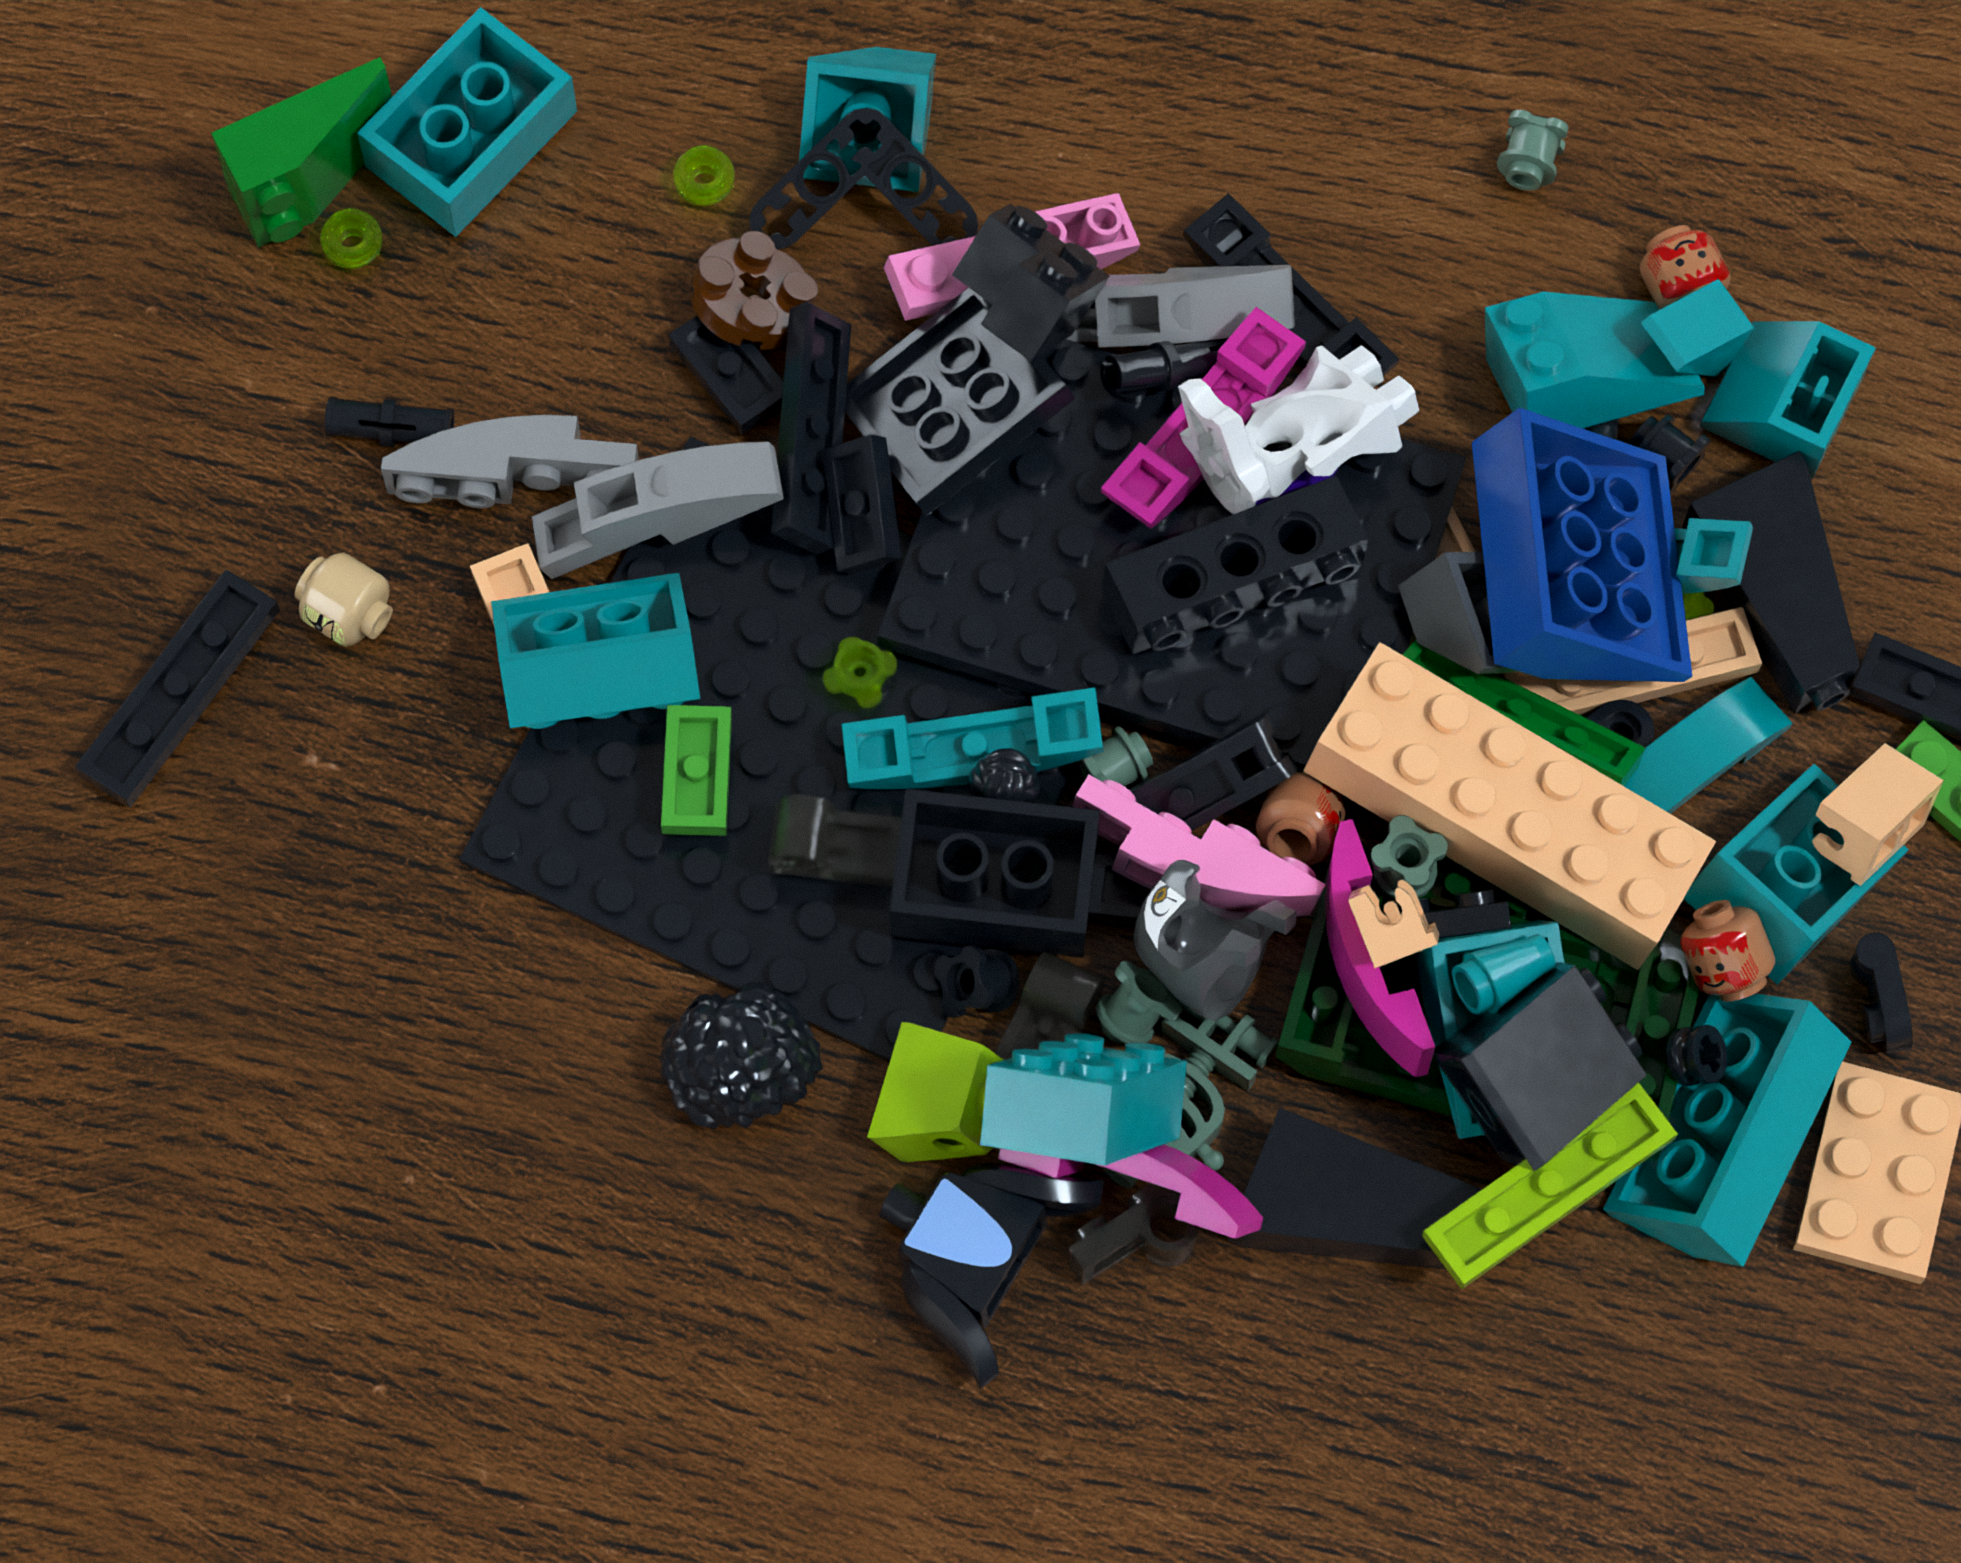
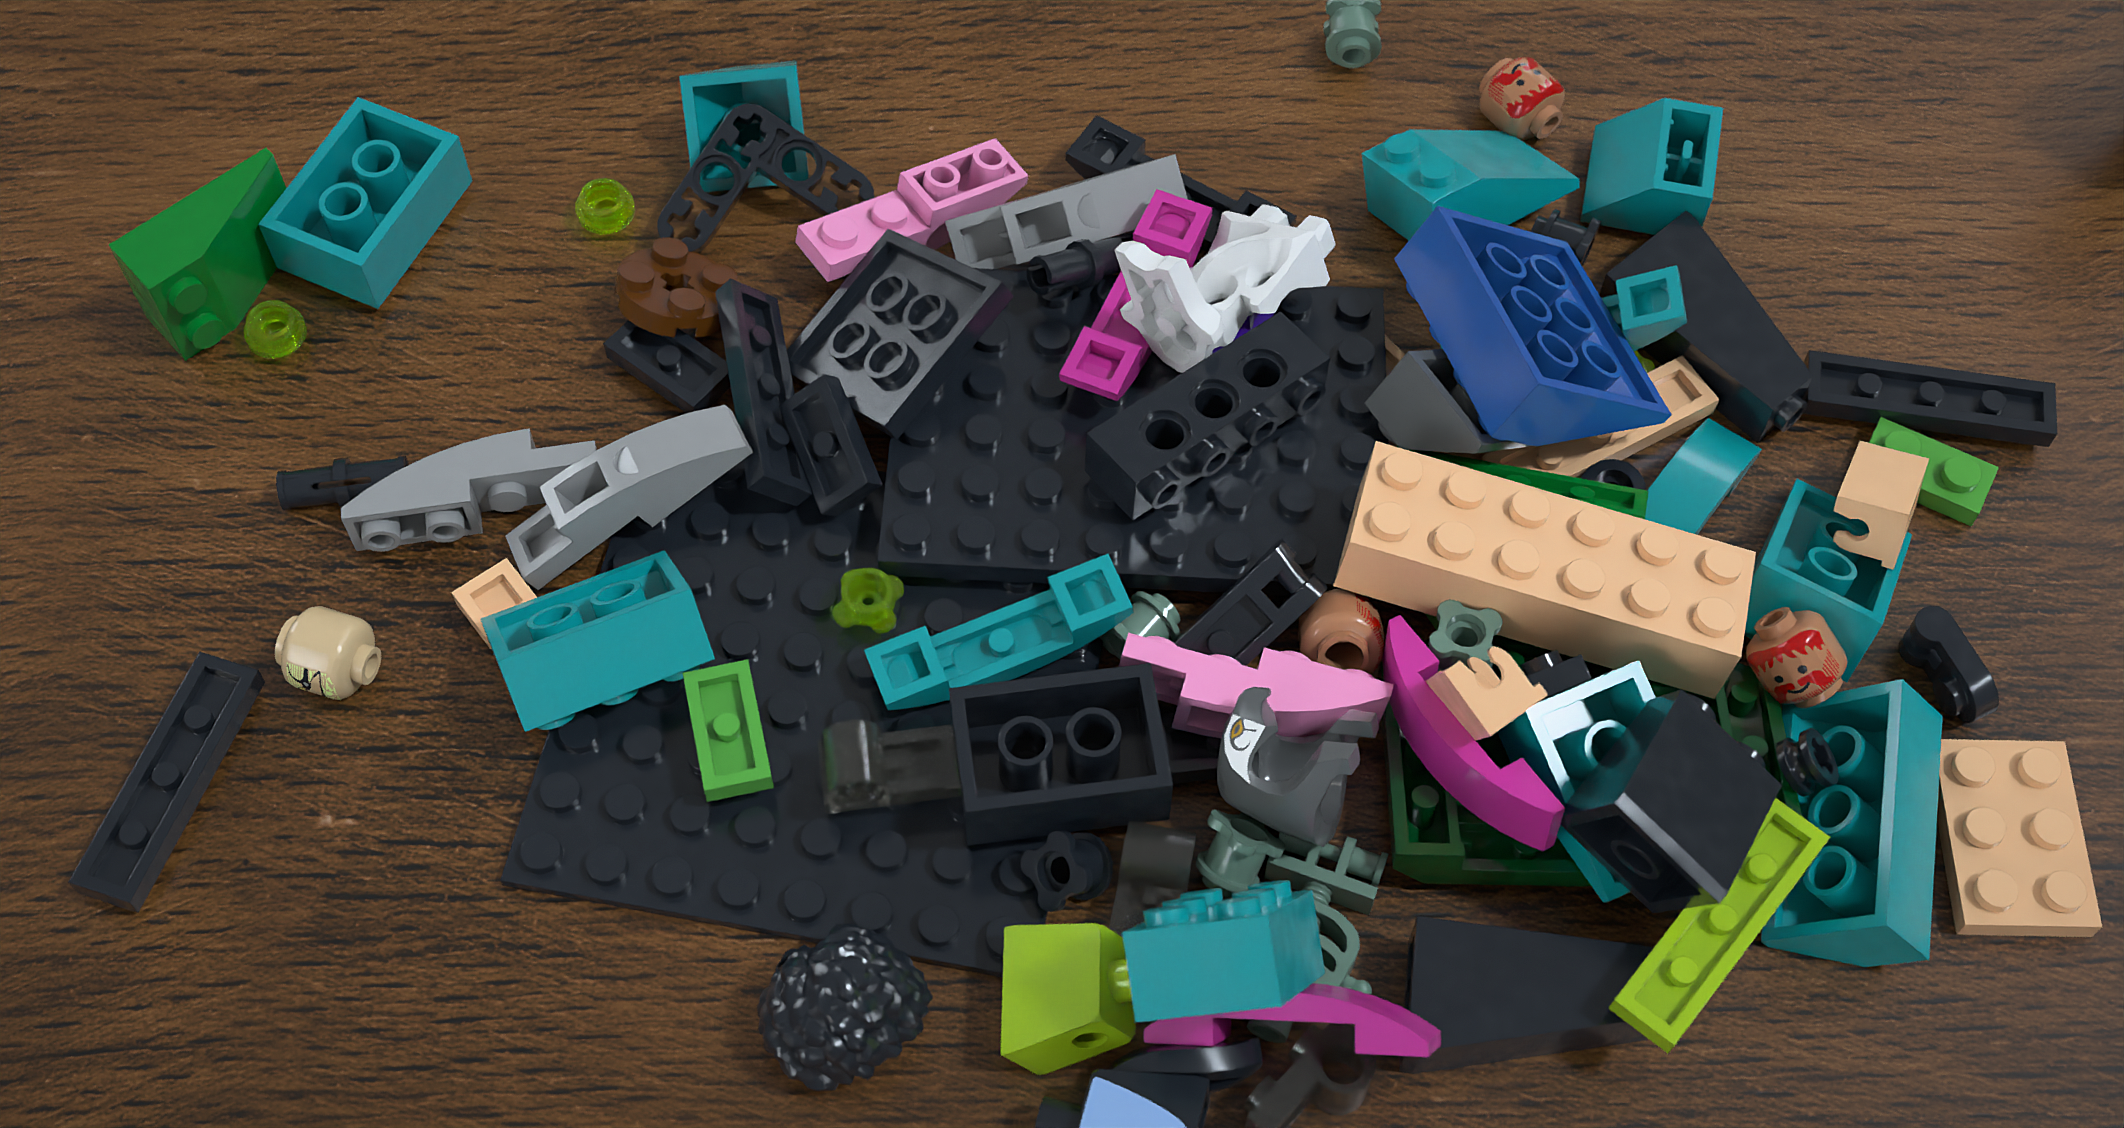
camera: 15 degrees left, 10 degrees down
black brick [952,203,1110,361] -> none
black piece [968,748,1041,803] -> none
teal cone [1452,934,1555,1014] -> none
teal slope [1641,279,1754,377] -> none

